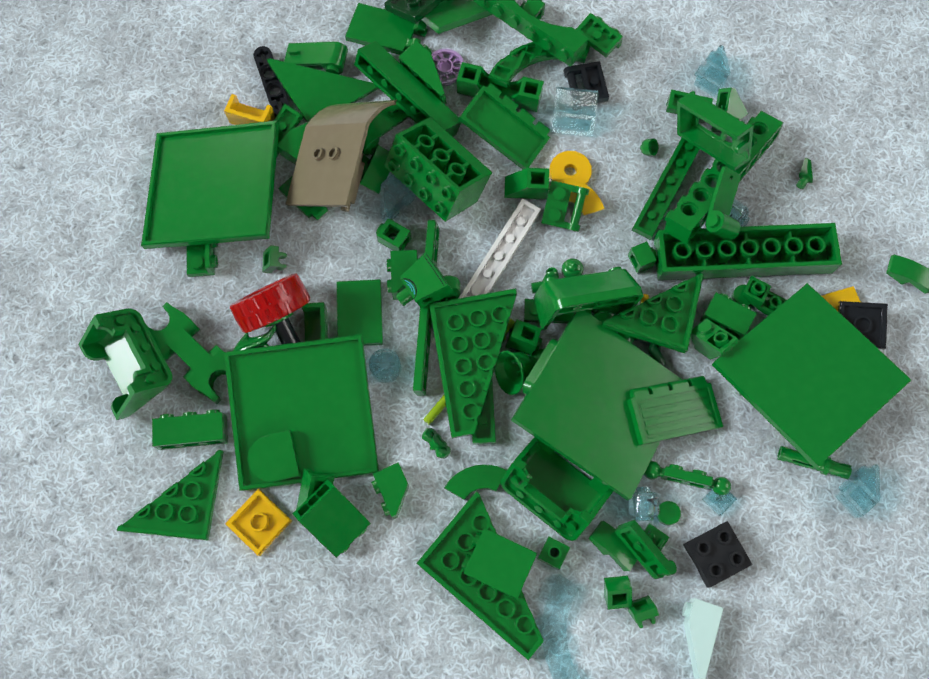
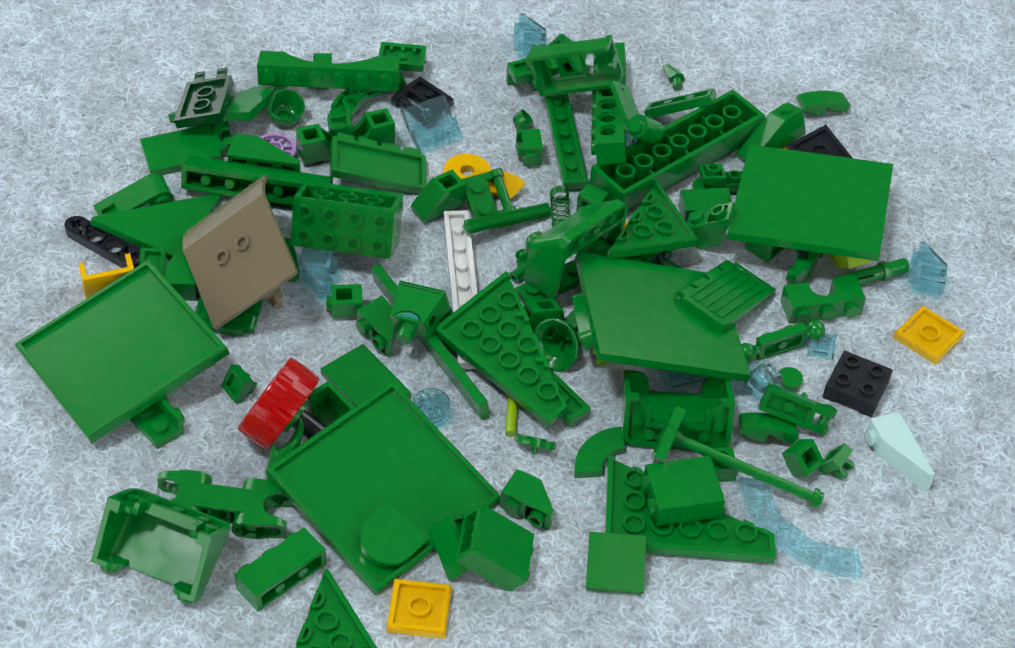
camera: 40 degrees left, 25 degrees down
none -> green hair [268,89,305,127]
none -> green axle [462,203,552,234]
none -> green brick [515,129,543,166]
none -> green piece [550,186,571,227]
none -> green tile [585,532,646,594]
none -> green tile [644,88,717,118]
none -> green tile [650,406,824,508]
none -> green slope [736,102,806,161]
none -> green arch [780,276,866,324]
none -> green slope [786,251,820,284]
none -> yellow tile [893,305,965,365]

